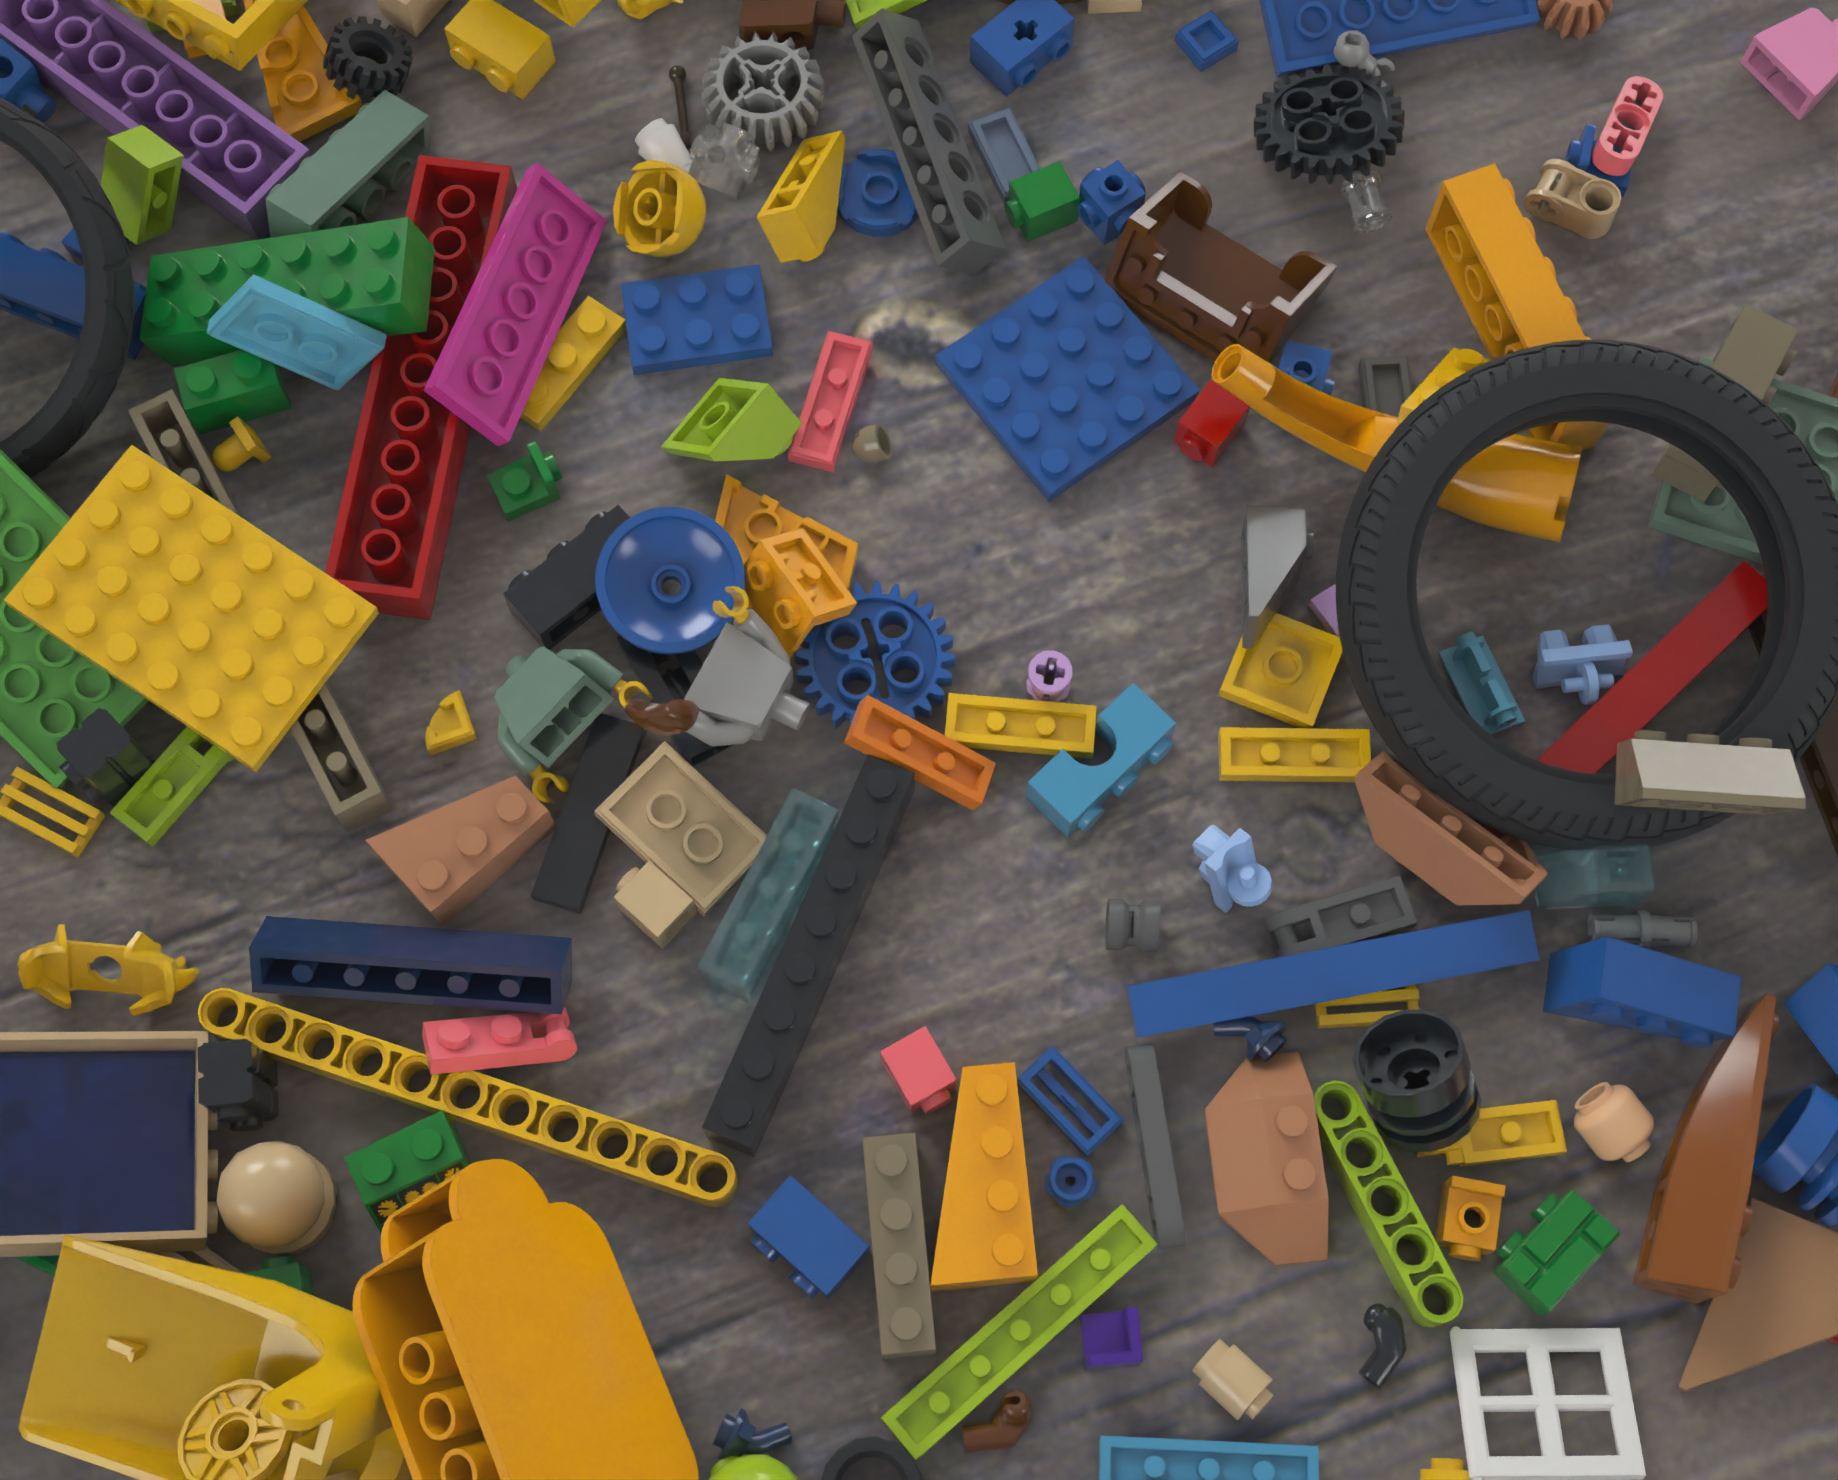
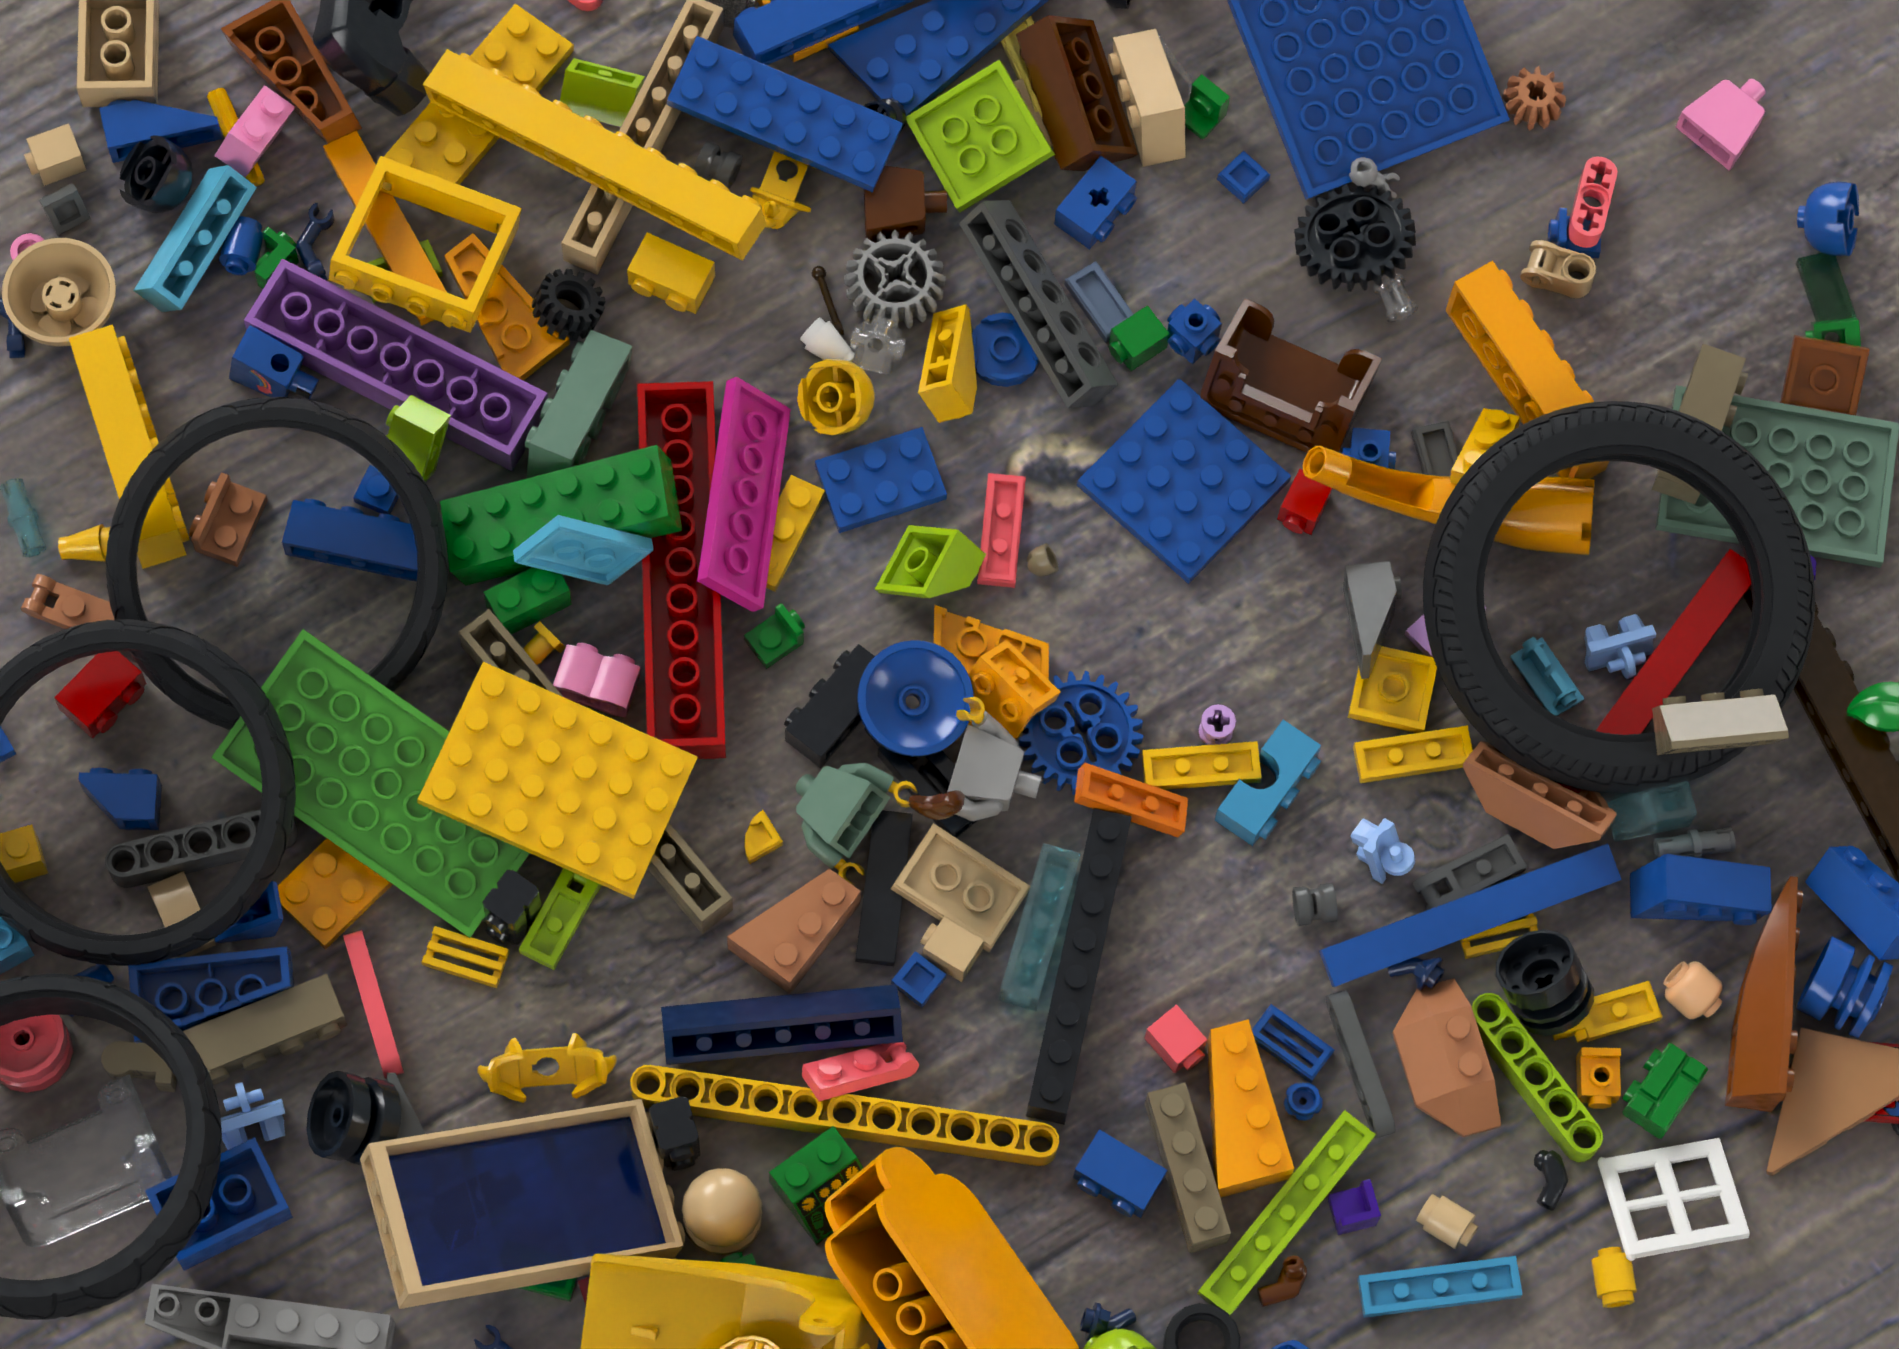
camera: 15 degrees left, 0 degrees up
none -> bright pink brick [553,643,640,717]
none -> blue plate [891,951,946,1008]

